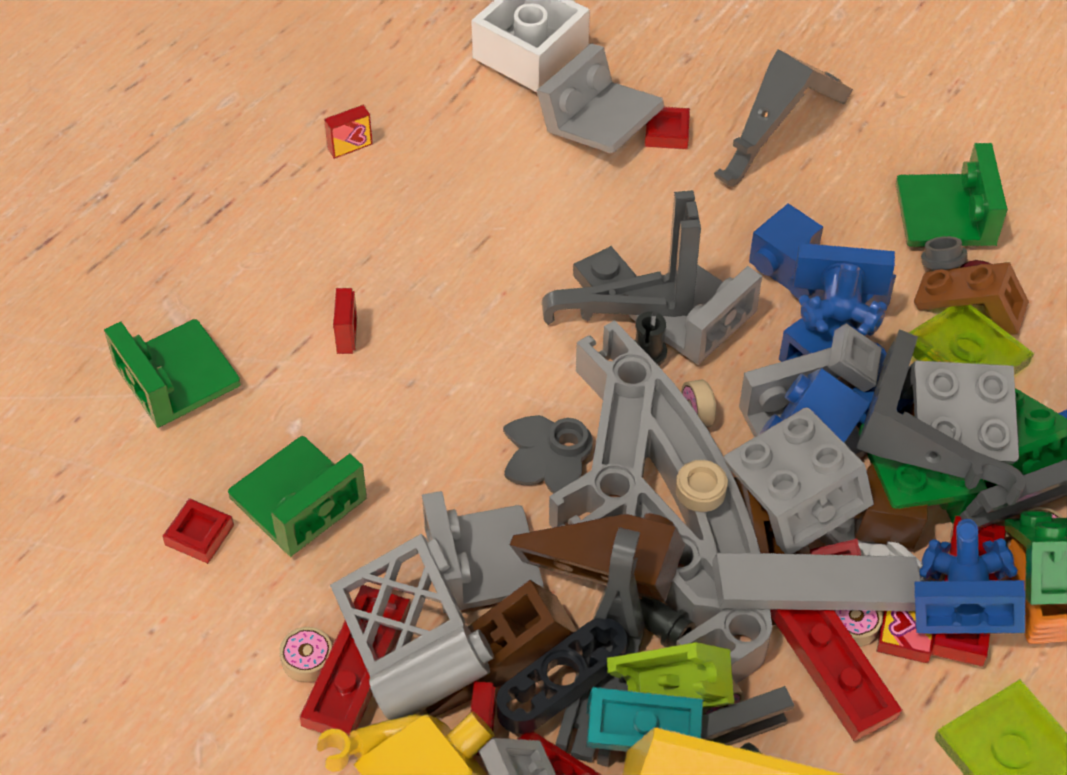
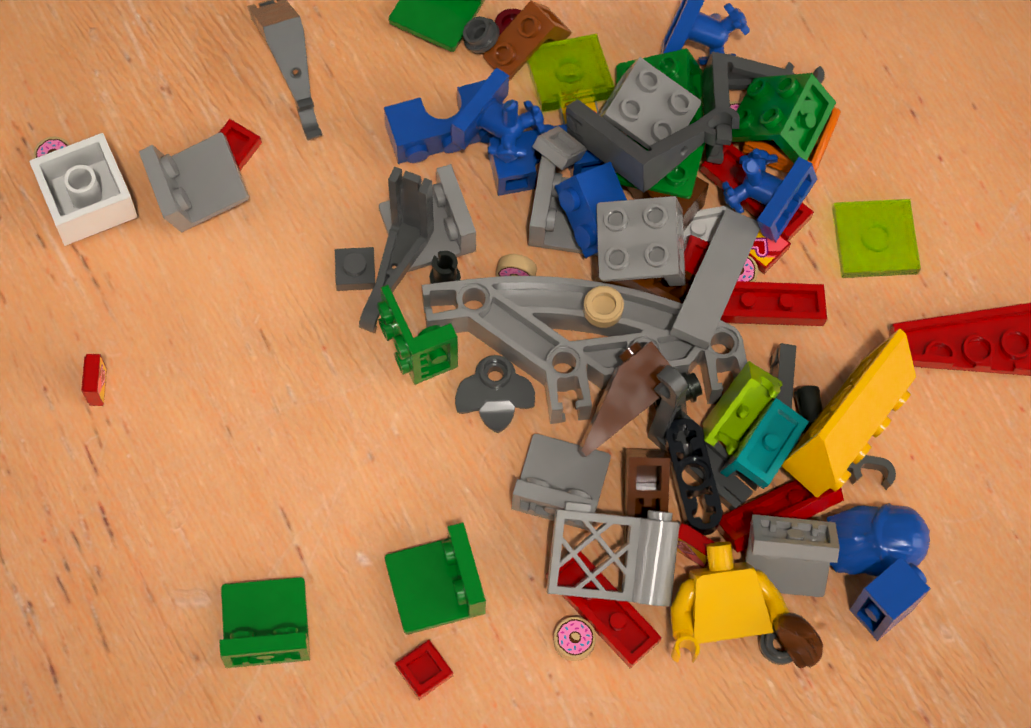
camera: 65 degrees left, 15 degrees up
red tile [333,288,358,354] -> none
none -> green bracket [377,285,458,385]

